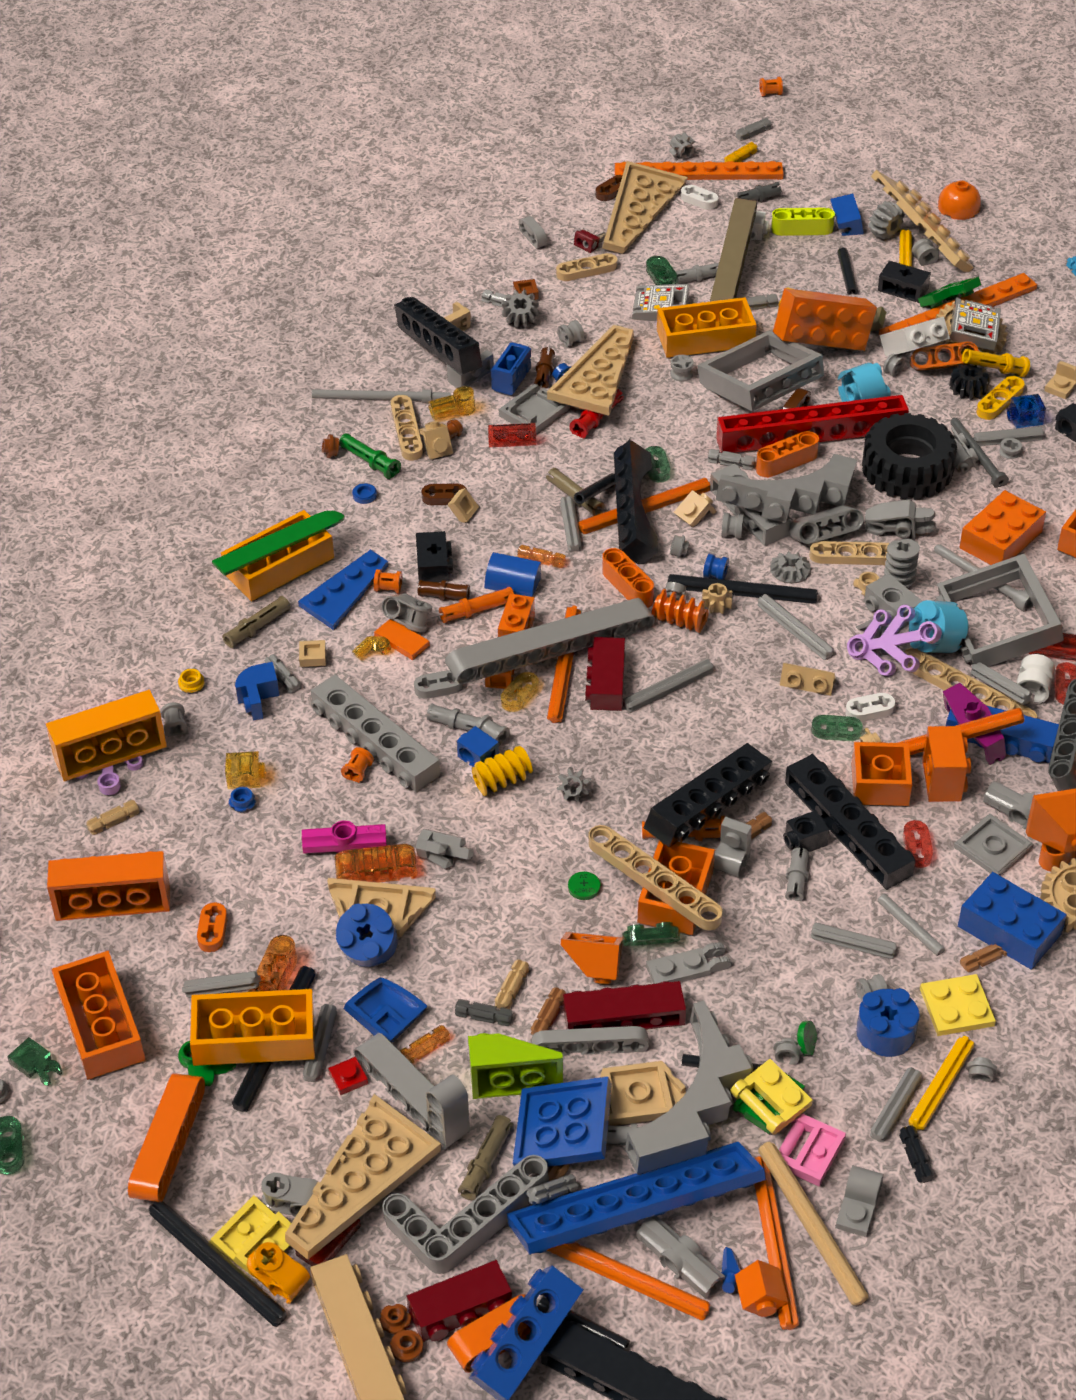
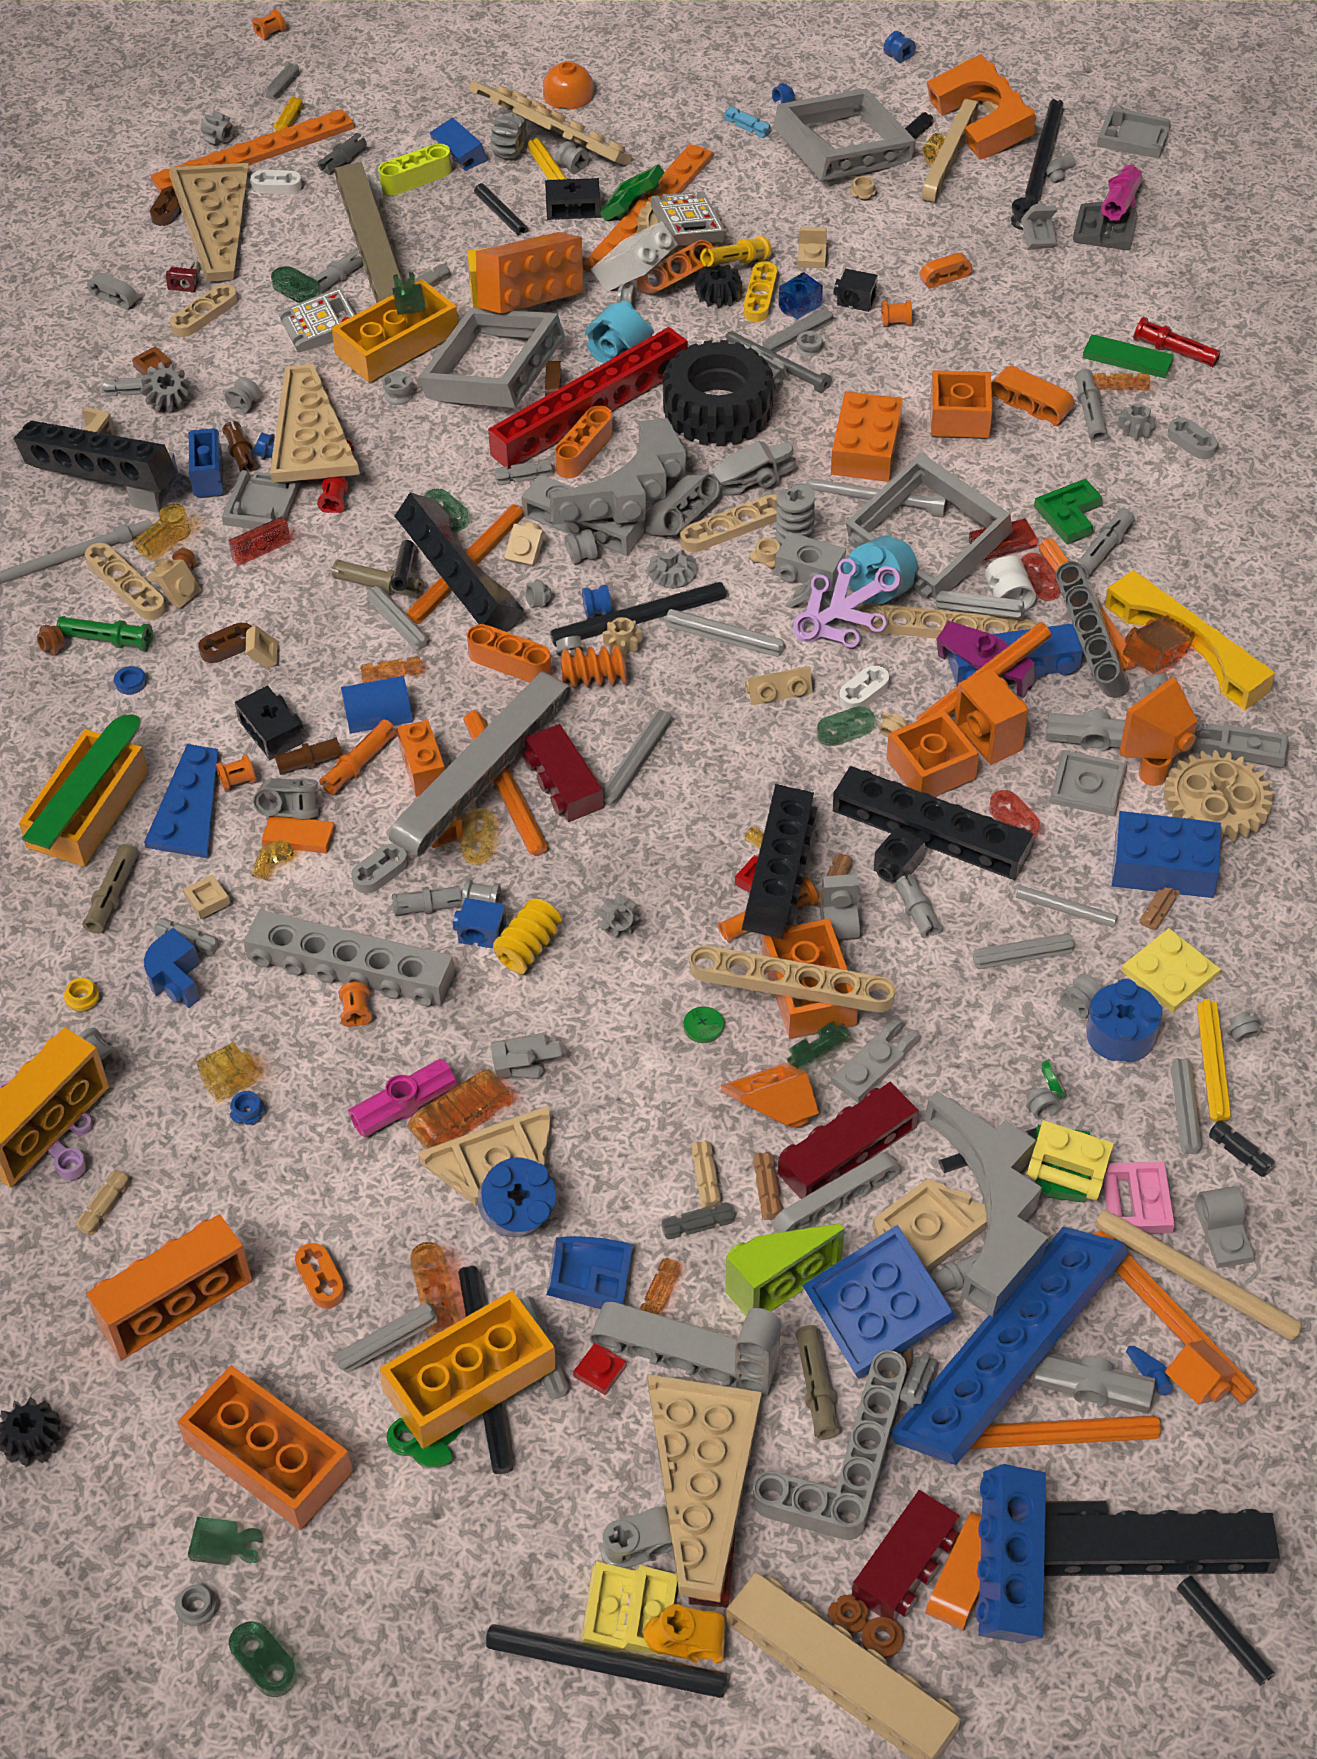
camera: 30 degrees left, 5 degrees up
orange beam [128,1073,205,1202] -> none
none -> clear green plate [392,272,426,315]

